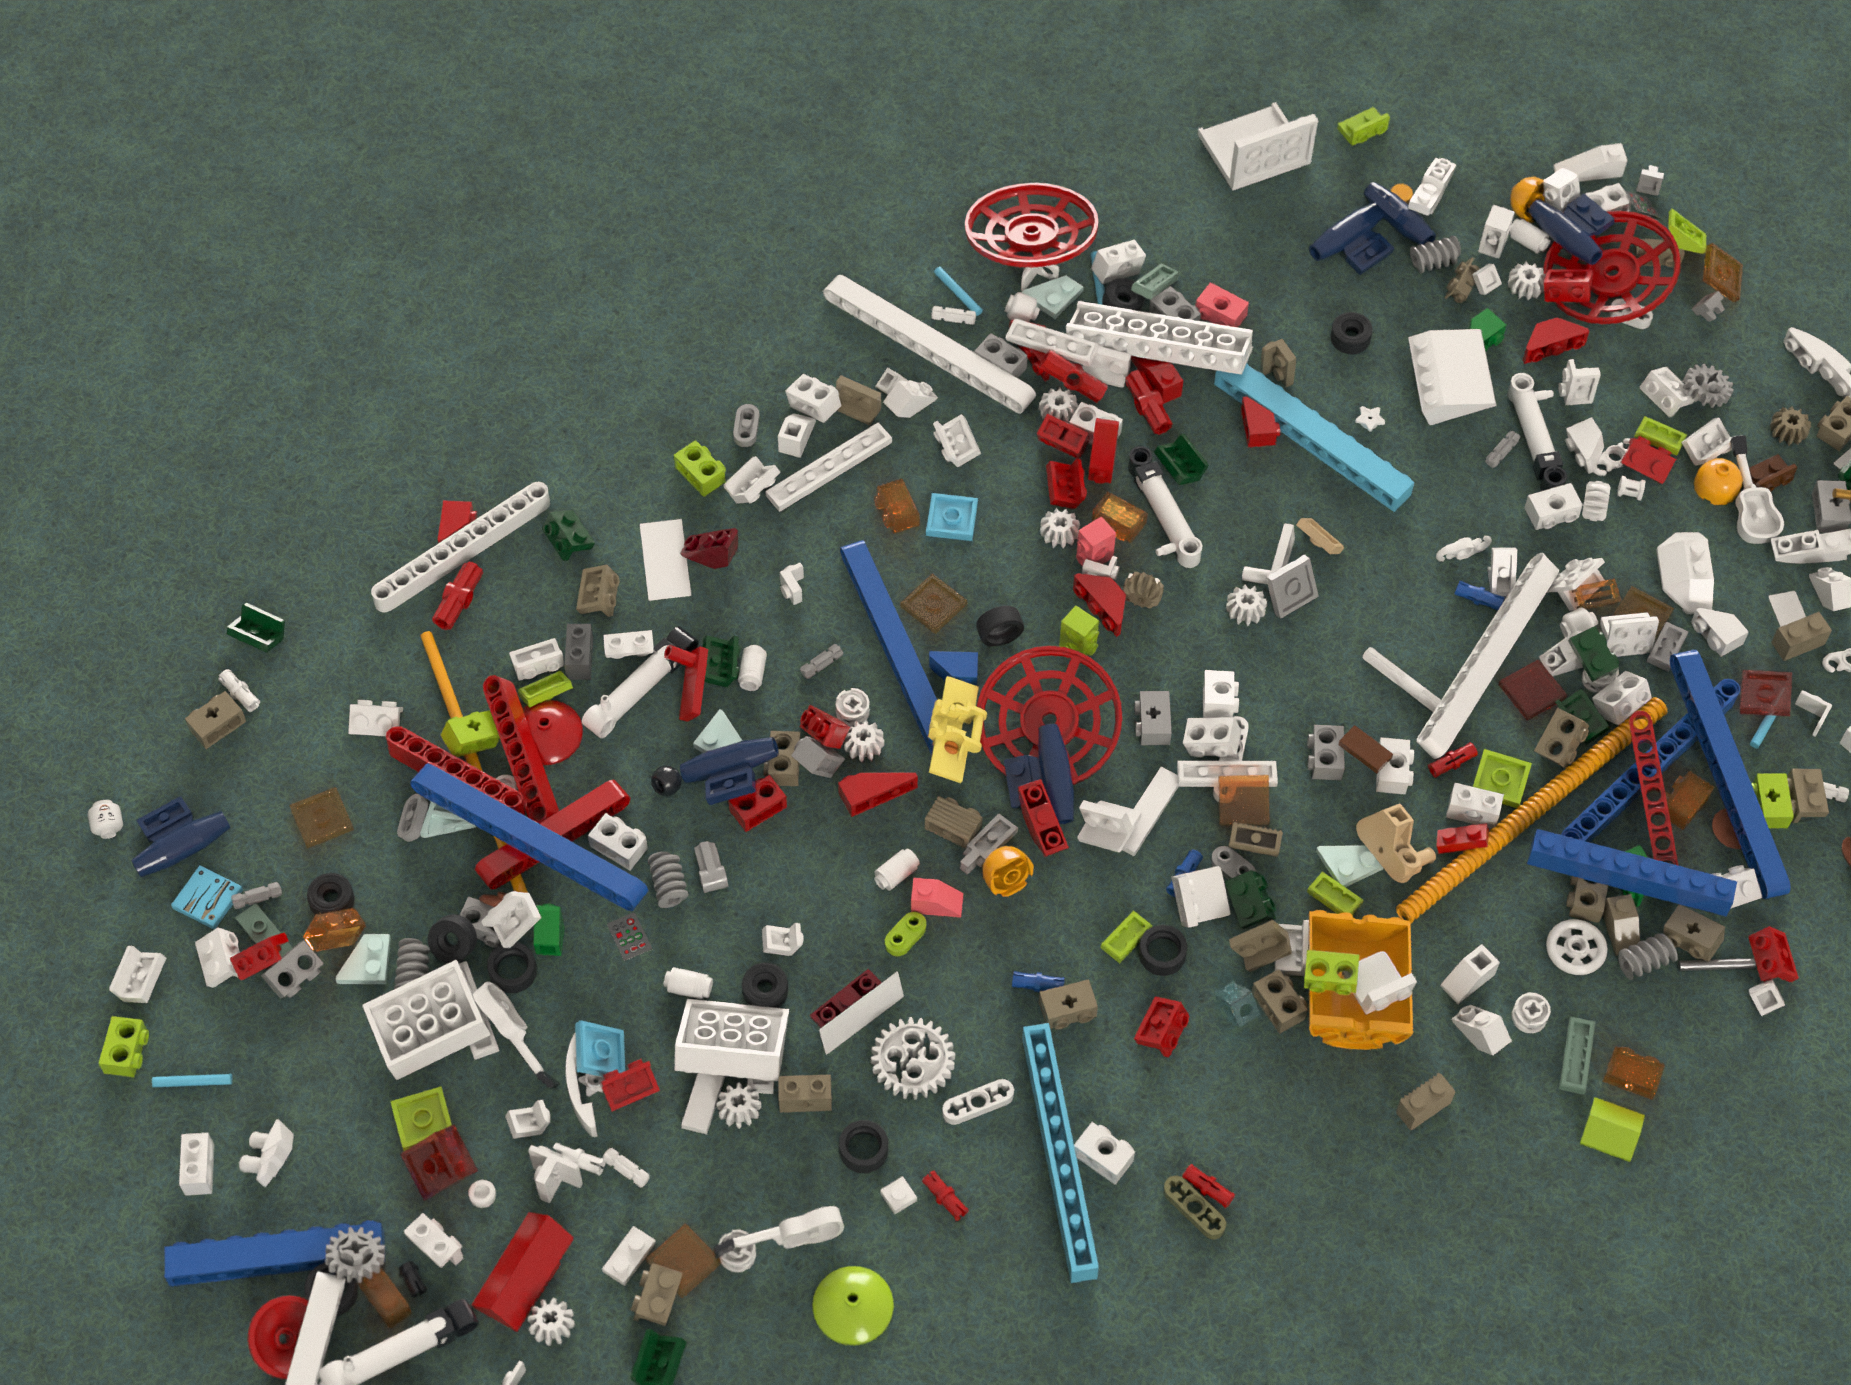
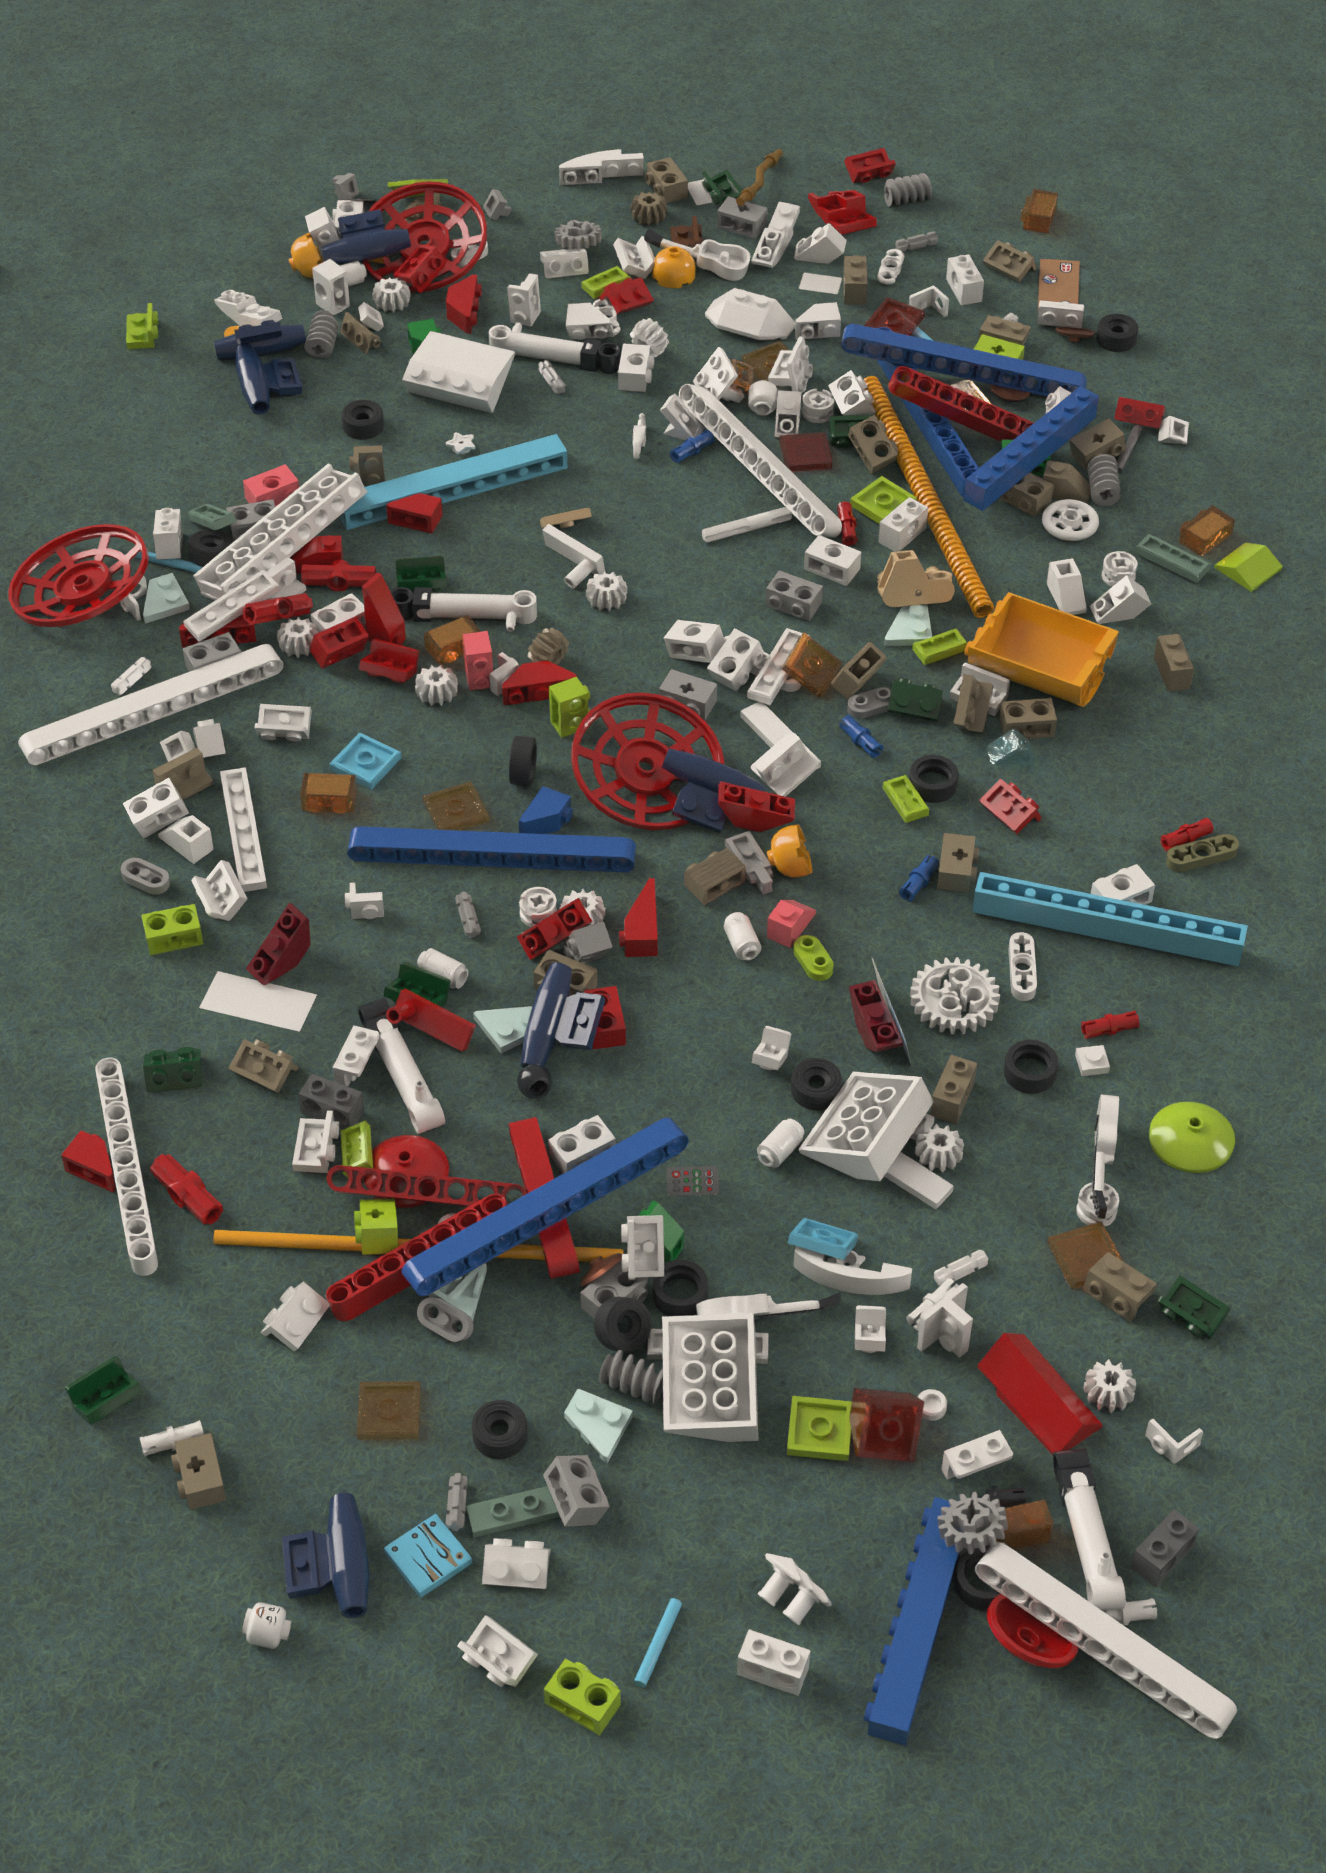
camera: 65 degrees left, 10 degrees down
red bracket [230,932,289,980] -> none
clear orange brick [303,908,366,952] -> none
red bracket [599,1059,660,1112] -> none
white plate [602,1226,656,1286] -> none
light grey piece [648,852,688,908] -> none
light grey piece [694,841,728,893] -> none
light yellow piece [928,676,987,783] -> none
medium azure bar [934,267,983,316] -> none
white head [1005,292,1040,322] -> none
white bracket [1171,866,1230,928] -> none
white bracket [1198,102,1318,190] -> none
light grey hinge [1266,555,1319,619] -> none
lime brick [1304,950,1359,995] -> none
reddish brown tile [1338,725,1393,774] -> none
white bracket [1342,951,1417,1014] -> none
red plate [1436,823,1489,854] -> none
white slope [1553,143,1627,182] -> none
dark green bracket [1568,626,1619,682] -> none
white bush [1617,476,1645,501] -> none
light grey plate [1647,622,1688,672] -> none
clear orange tile [1703,243,1743,302] -> none

